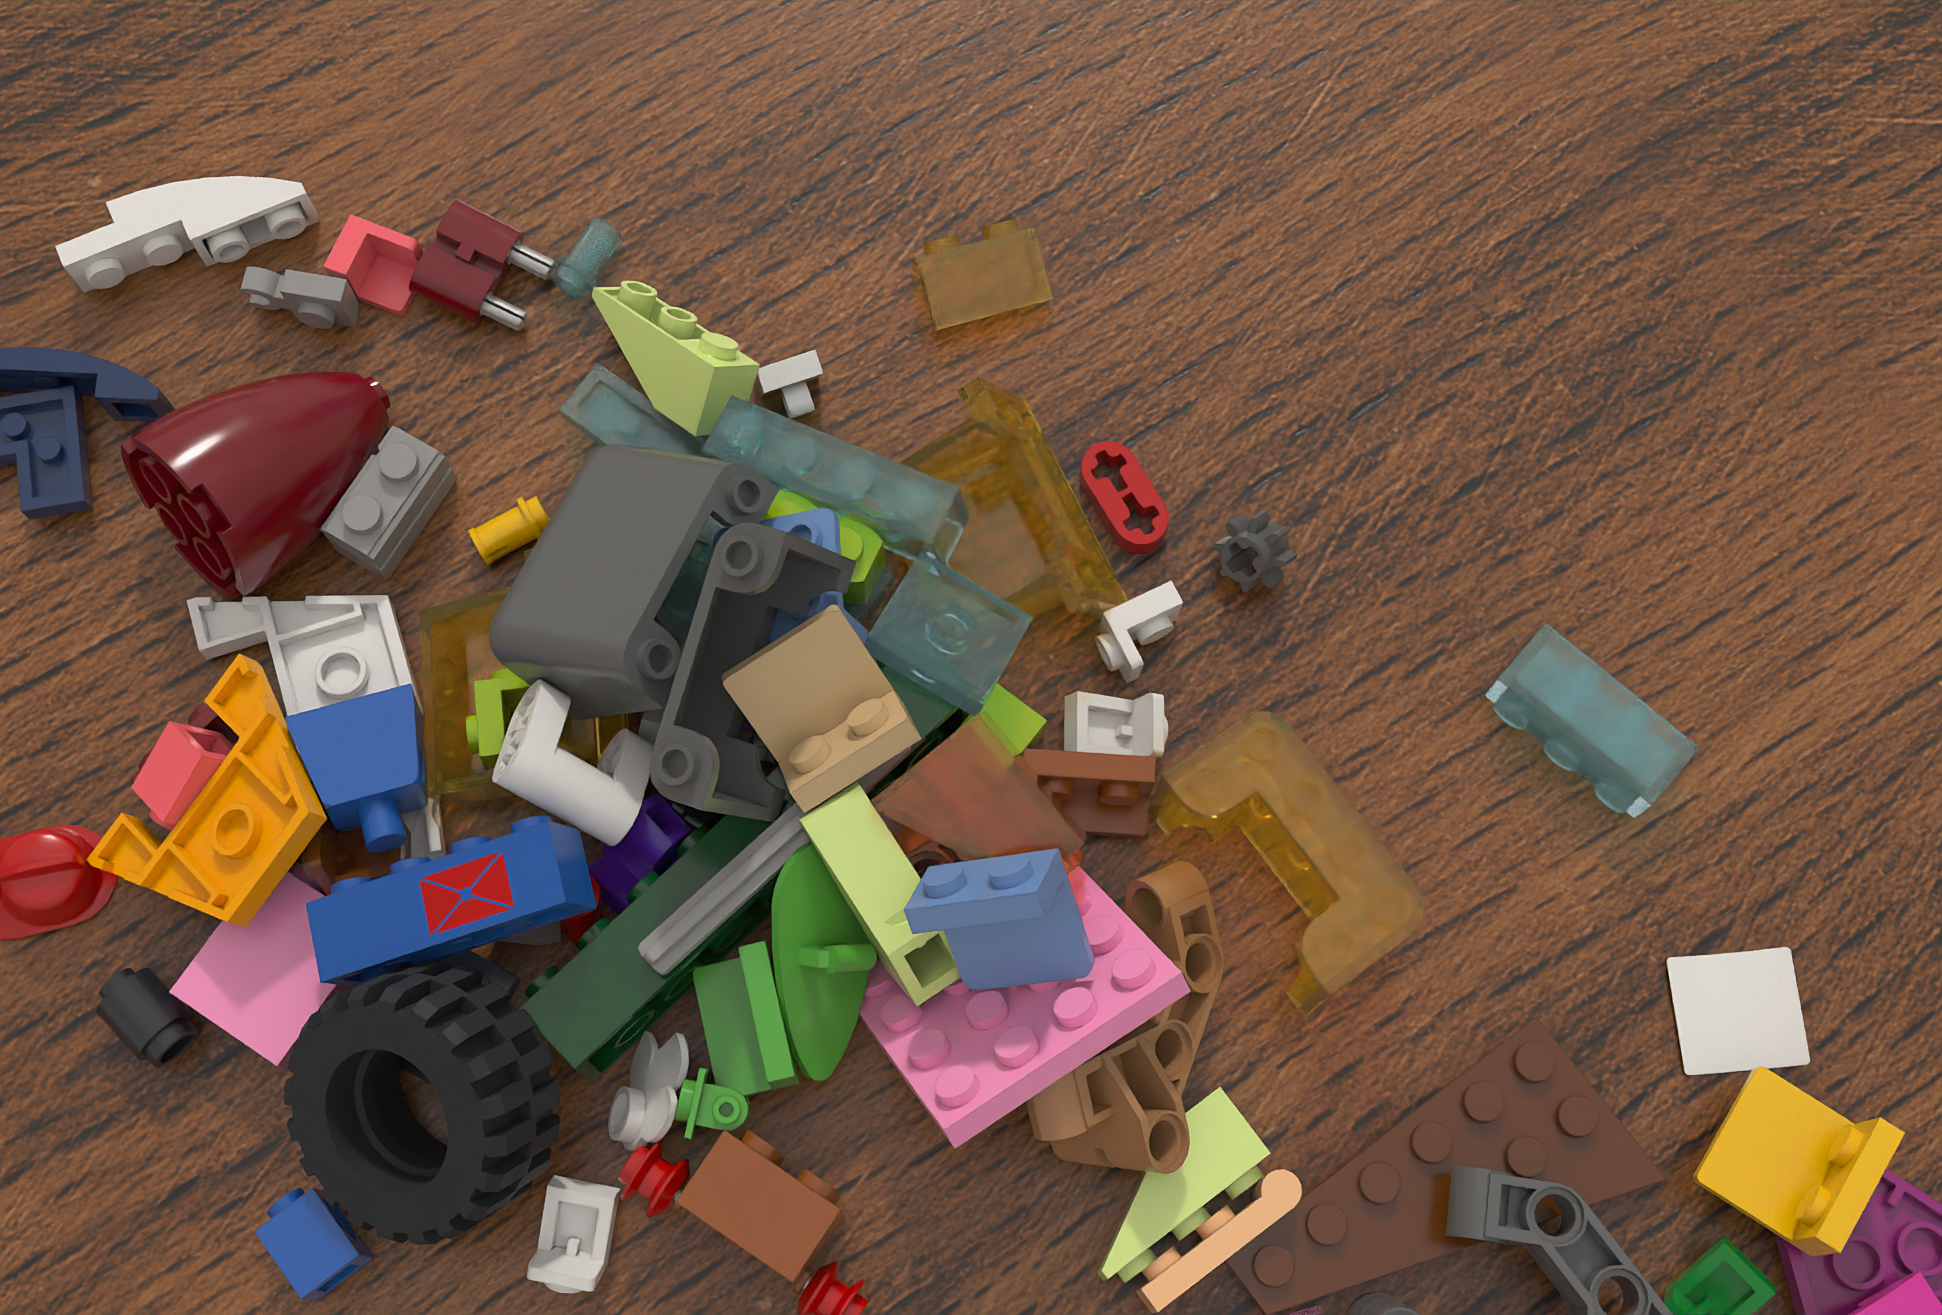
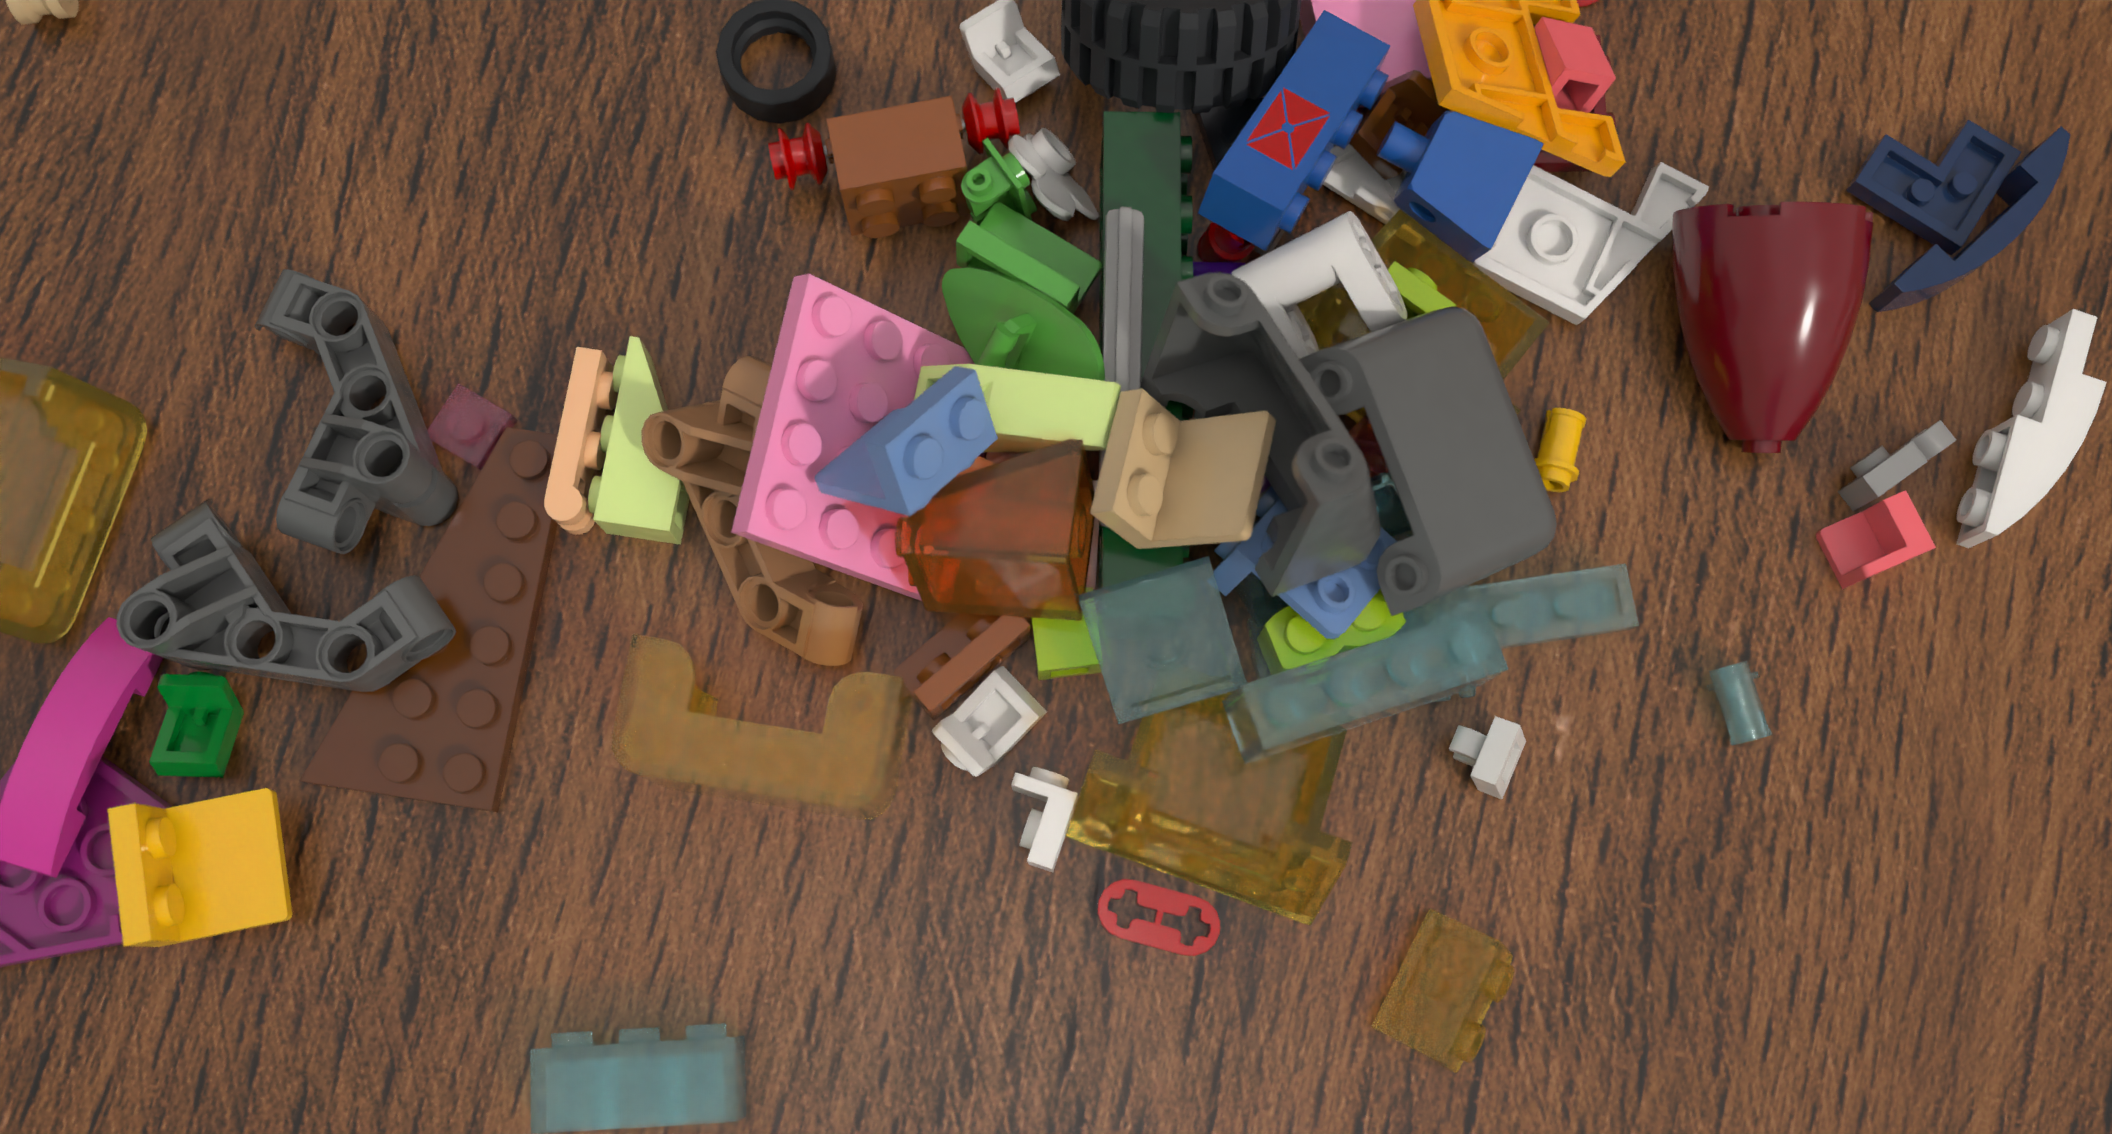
camera: 135 degrees right, 5 degrees up
light grey brick [320,426,457,580] -> none
dark red piece [409,199,555,331] -> none
yellowish green slope [592,281,760,436] -> none
dark grey gear [1213,510,1297,592] -> none
white sticker [1666,947,1810,1075] -> none

